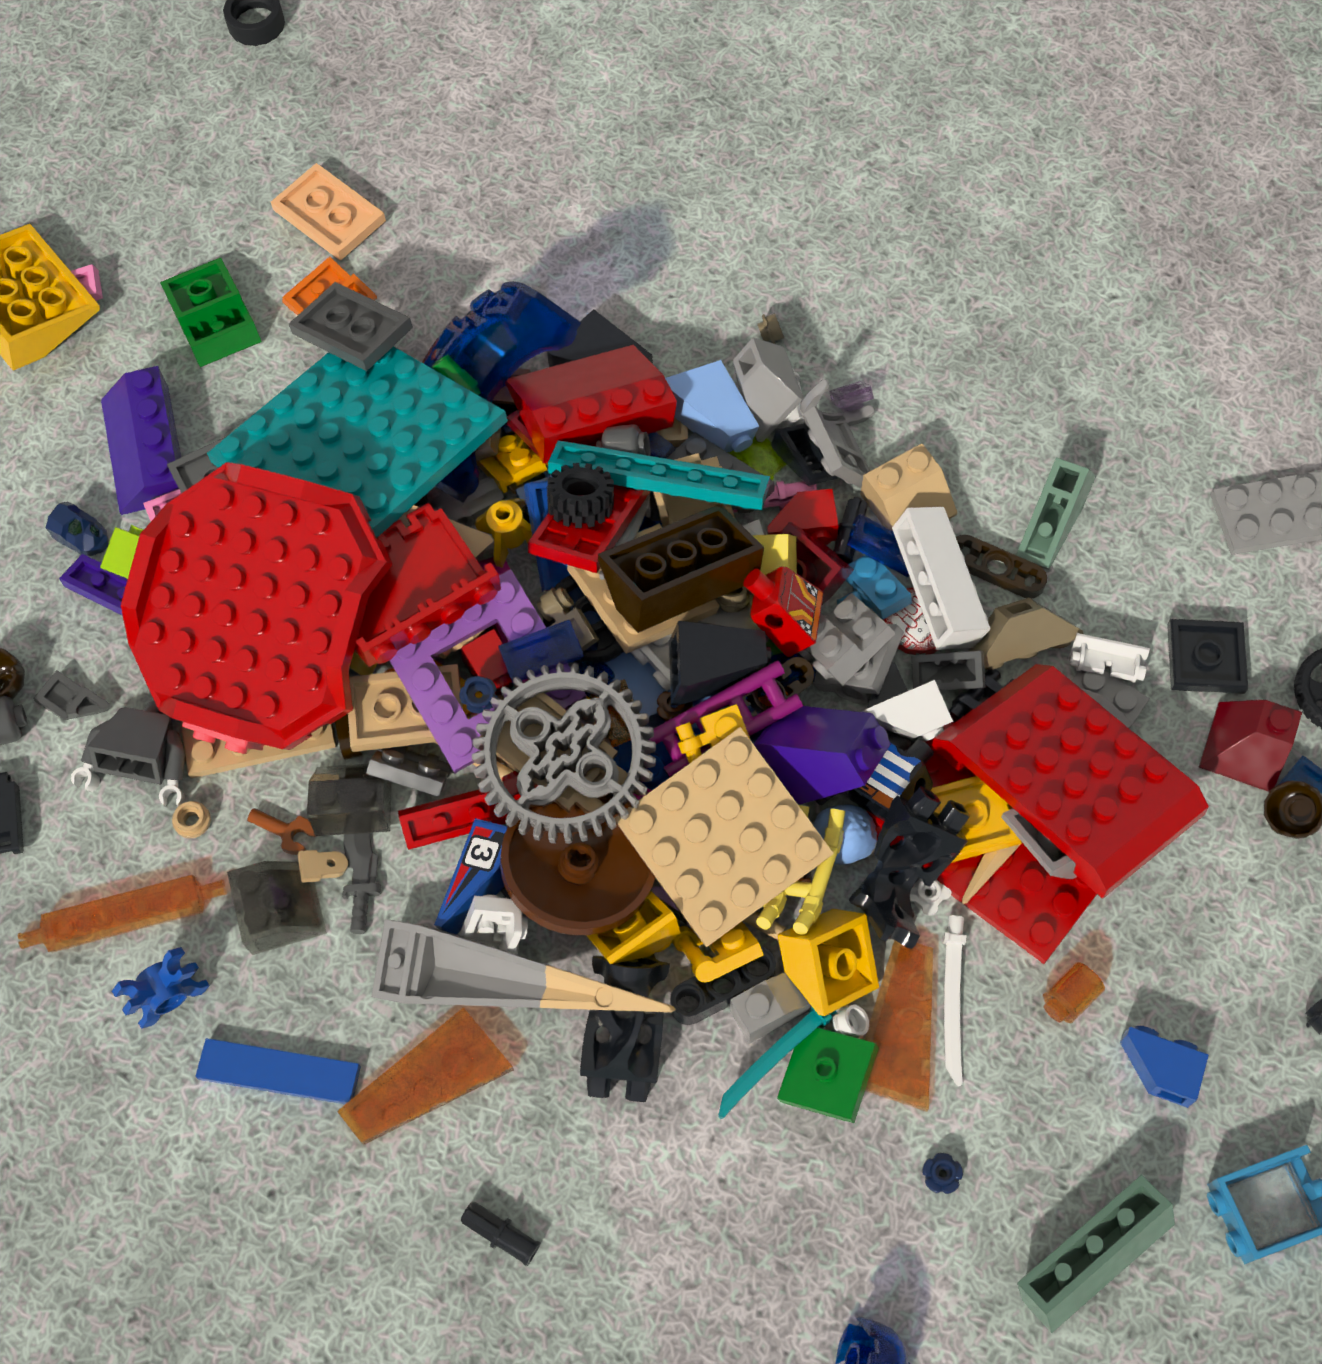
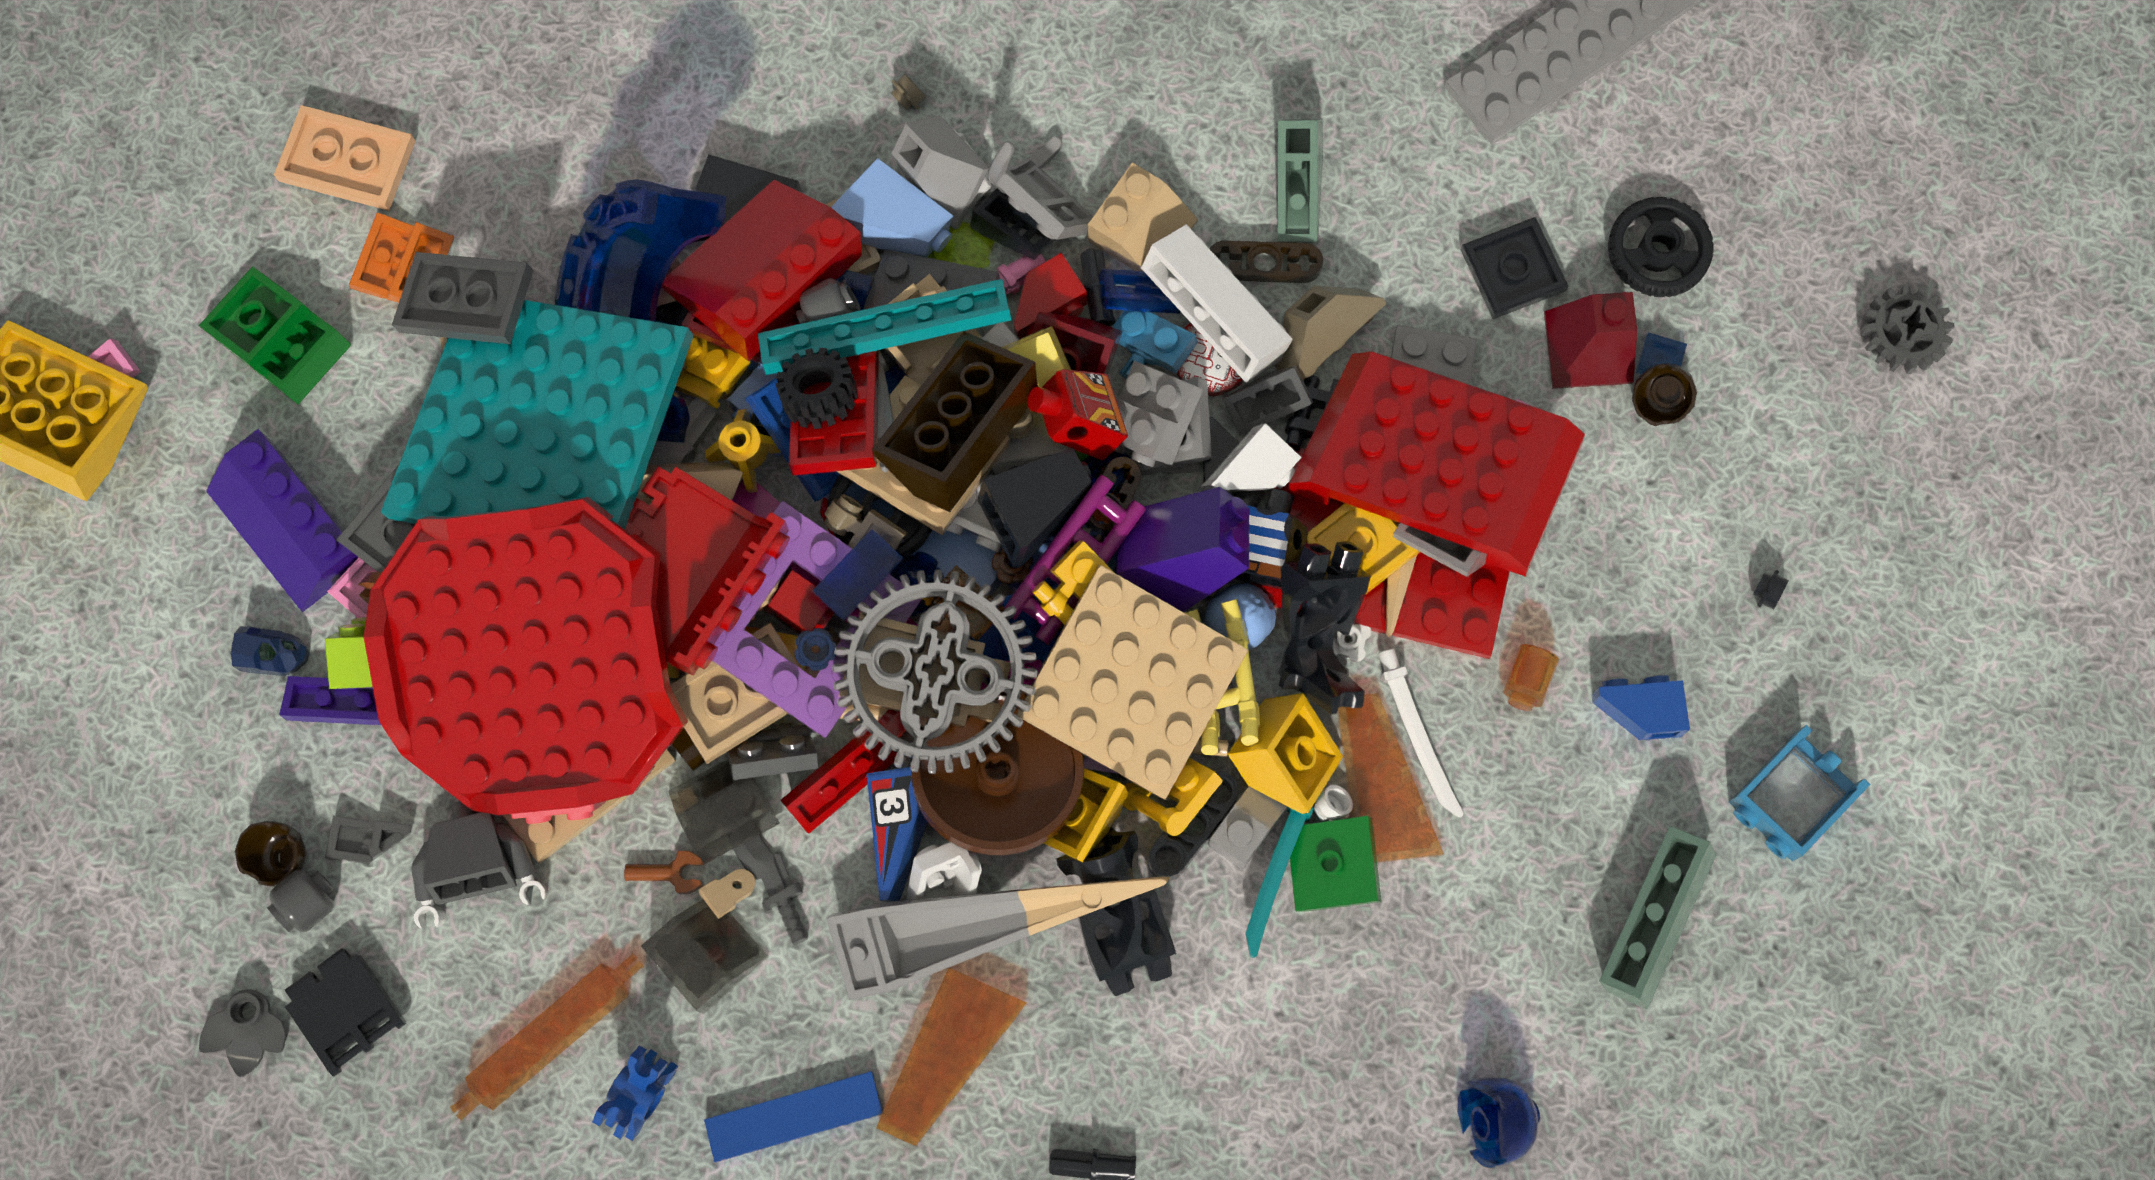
camera: 25 degrees left, 10 degrees up
tan plate [172,801,211,838] -> none
green cone [432,354,481,395] -> none
clear purple plate [829,381,874,411] -> none
dark blue plate [922,1153,963,1194] -> none
white hinge [1068,633,1150,683] -> none

